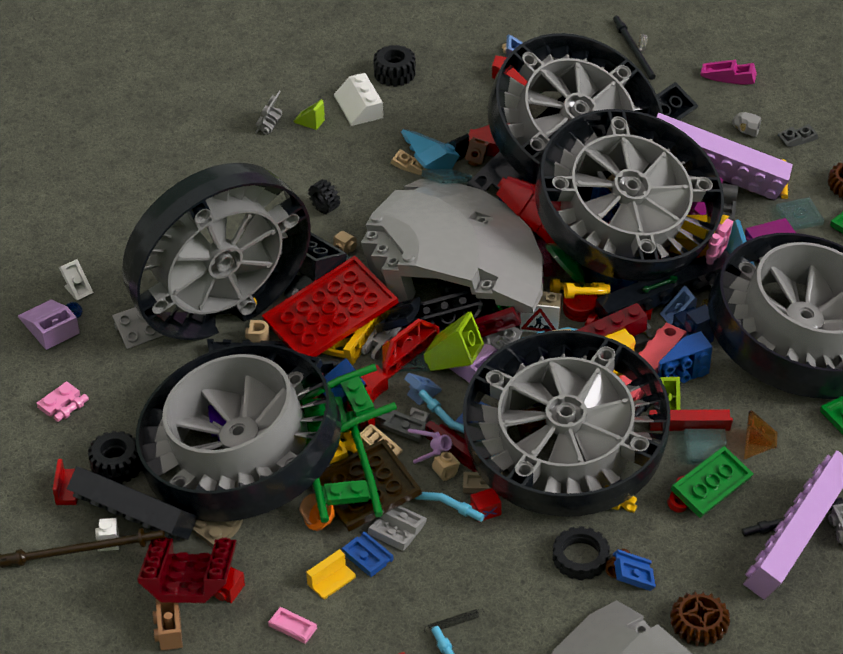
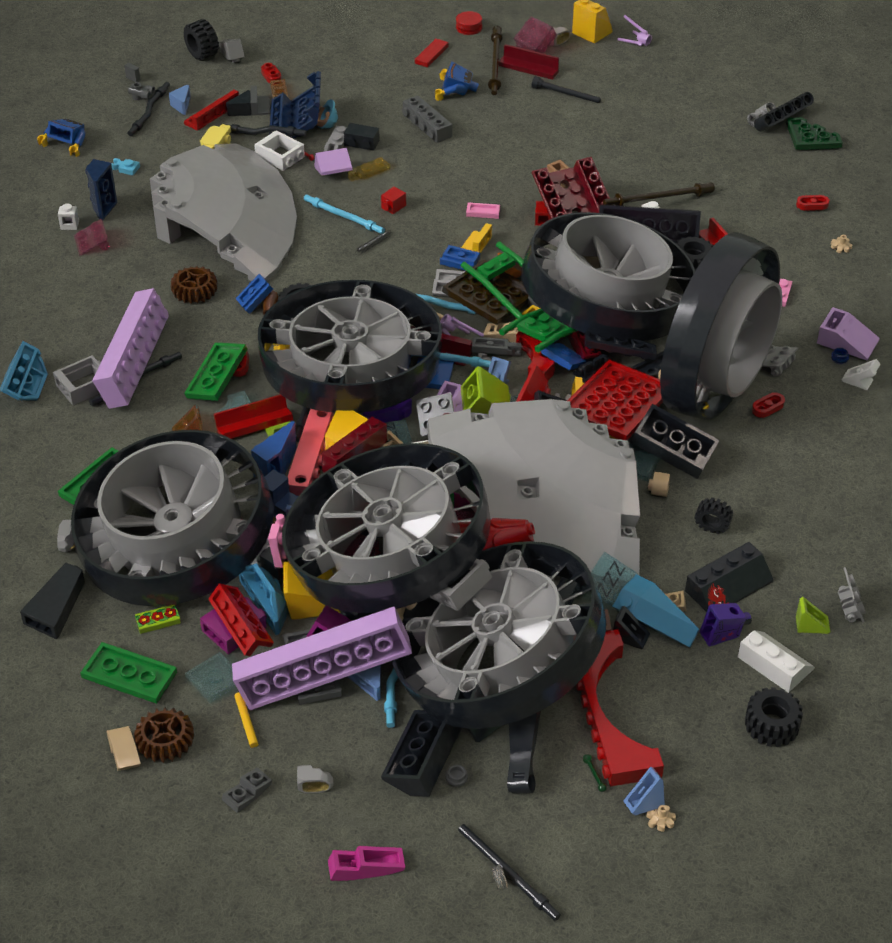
camera: 155 degrees right, 0 degrees up
none -> red fence [209,584,274,656]
none -> black slope [685,542,773,612]
none -> dark purple torso [699,603,752,647]

